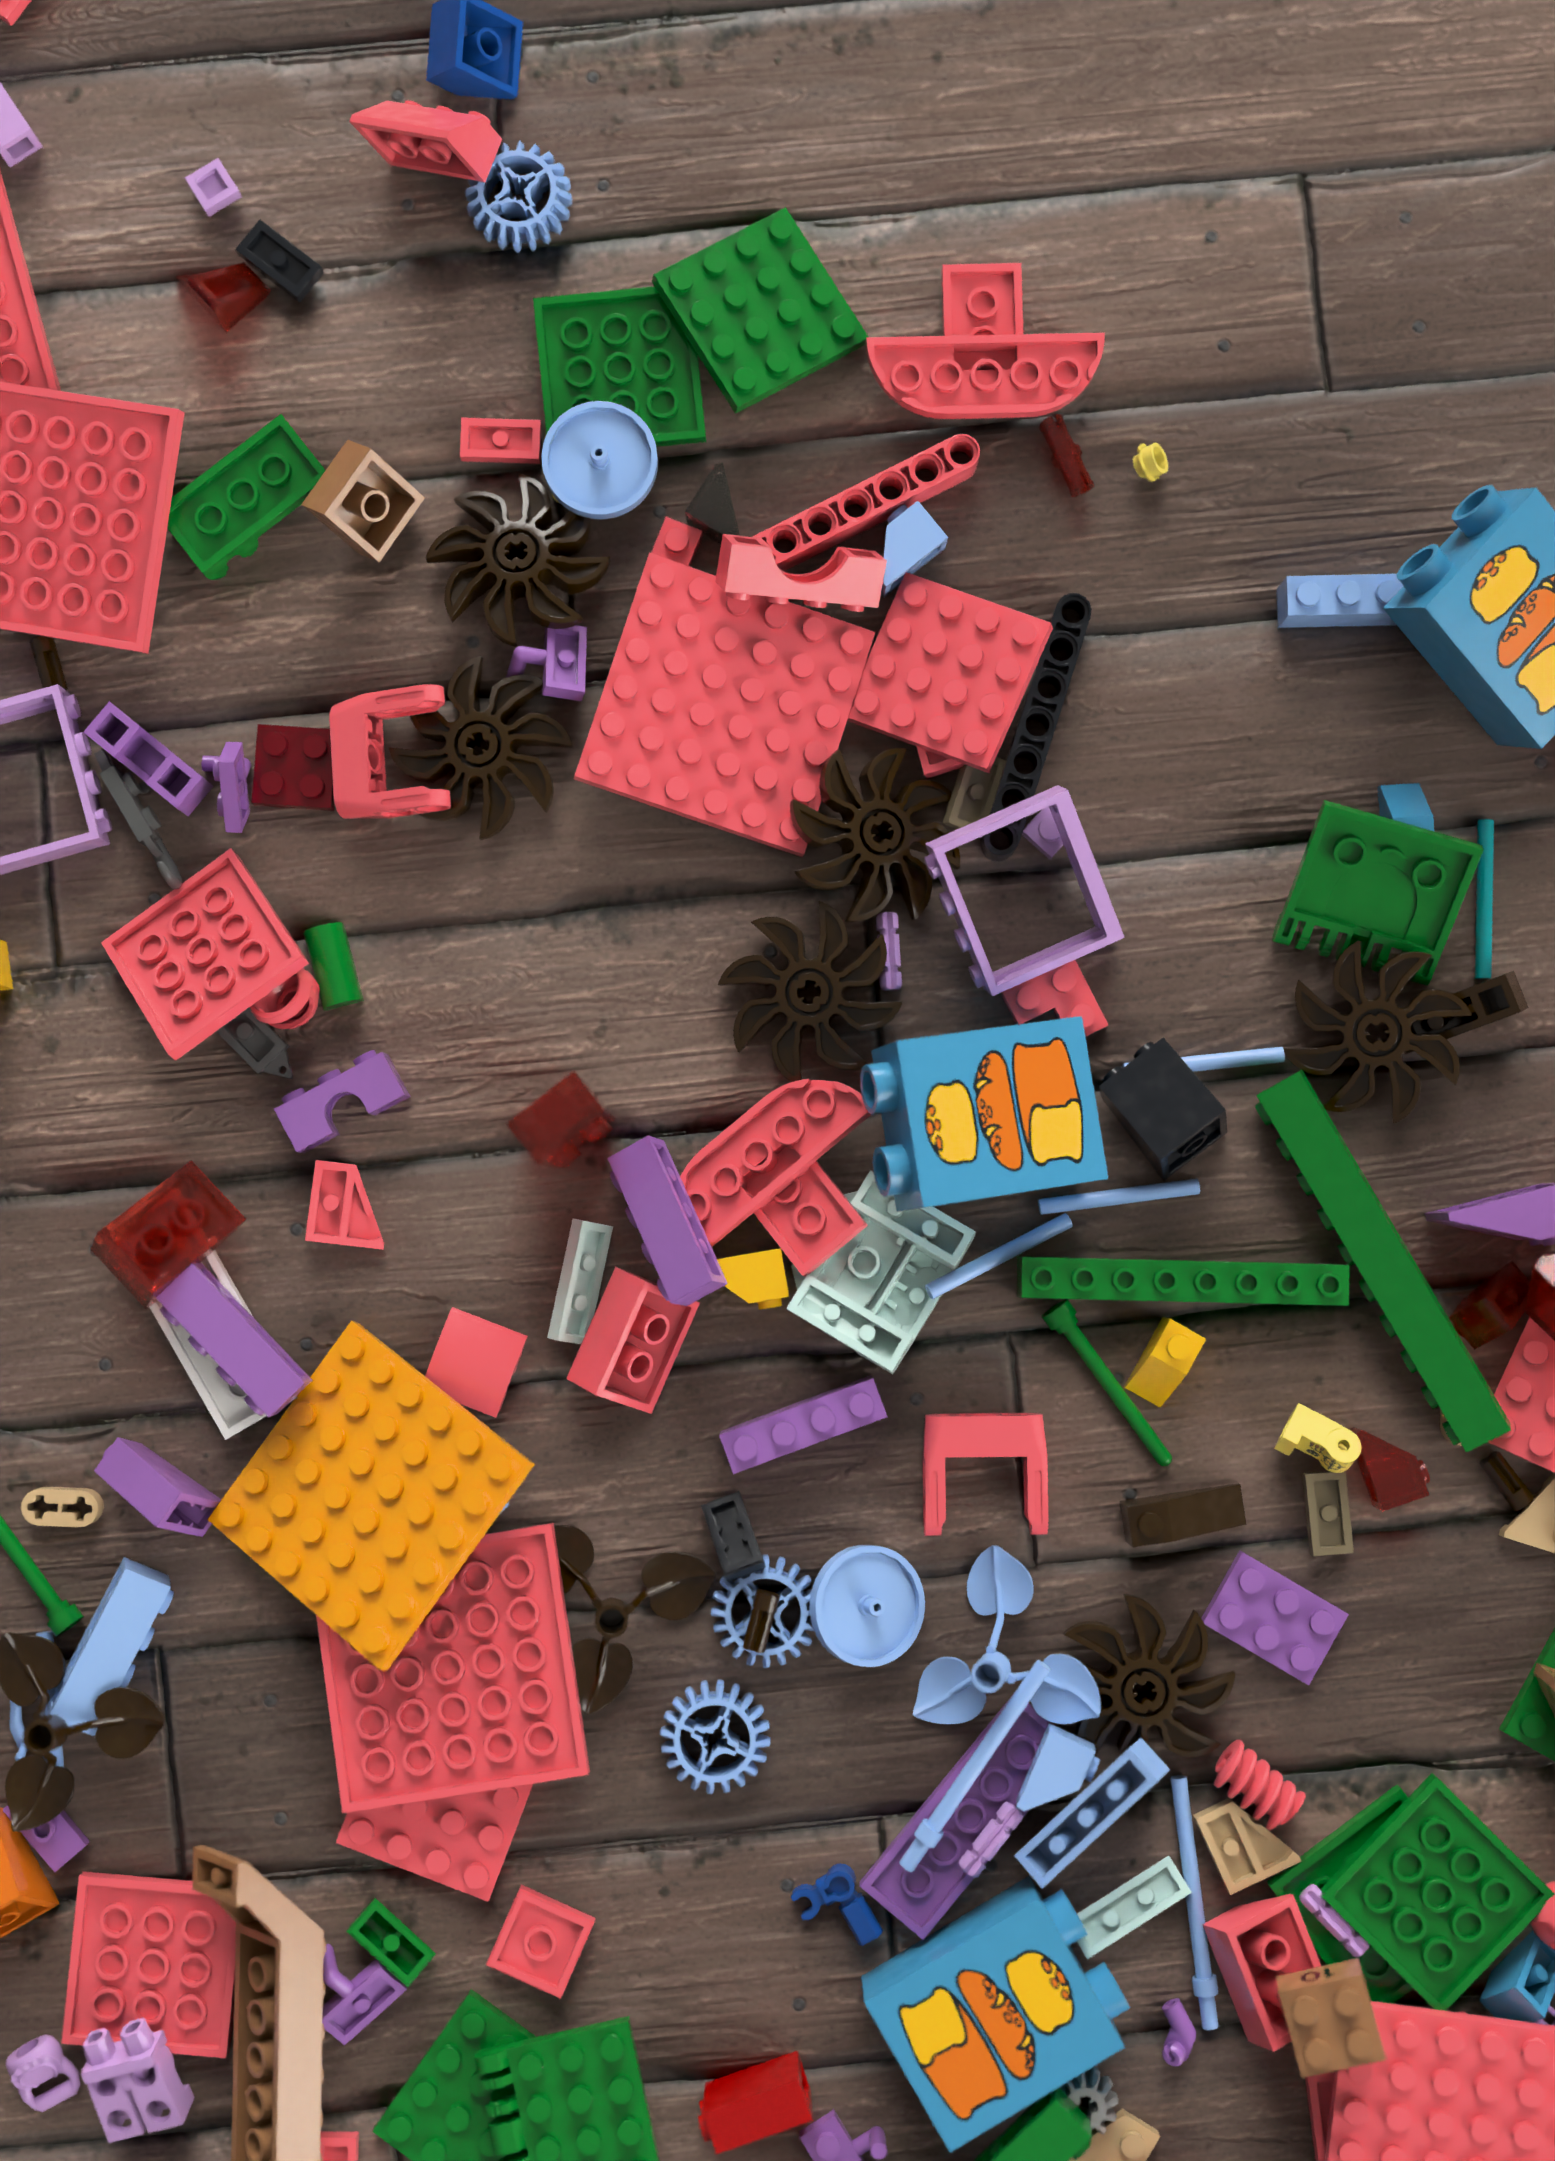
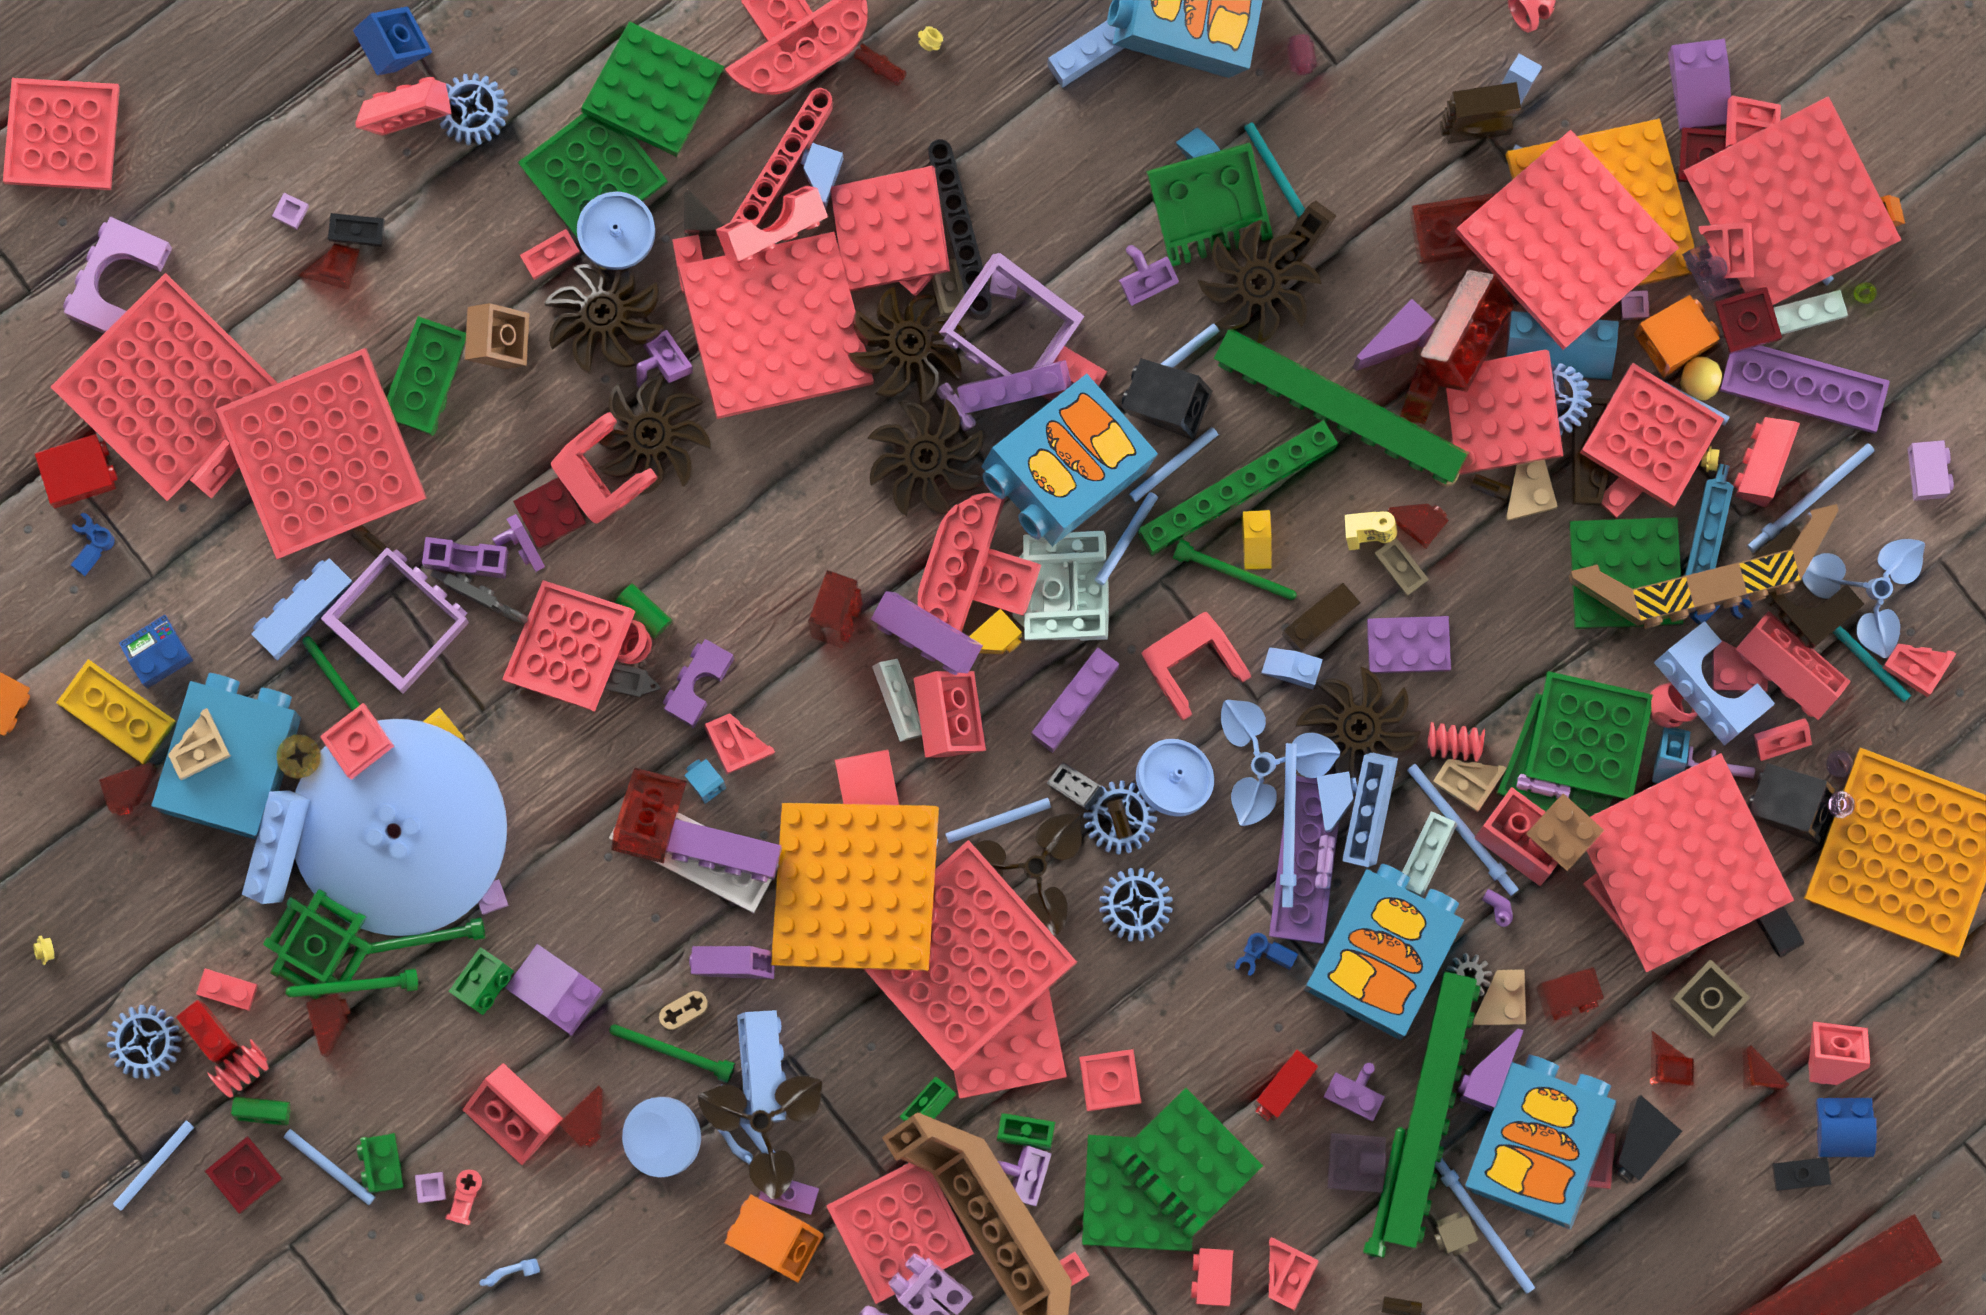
camera: 30 degrees left, 5 degrees down
none -> dark azure slope [684,759,727,804]
none -> green brick [900,1076,956,1121]
none -> light blue bar [945,798,1051,843]
none -> medium lavender arch [957,360,1072,414]
none -> medium lavender plate [1119,245,1179,306]
none -> light blue slope [1261,647,1323,690]

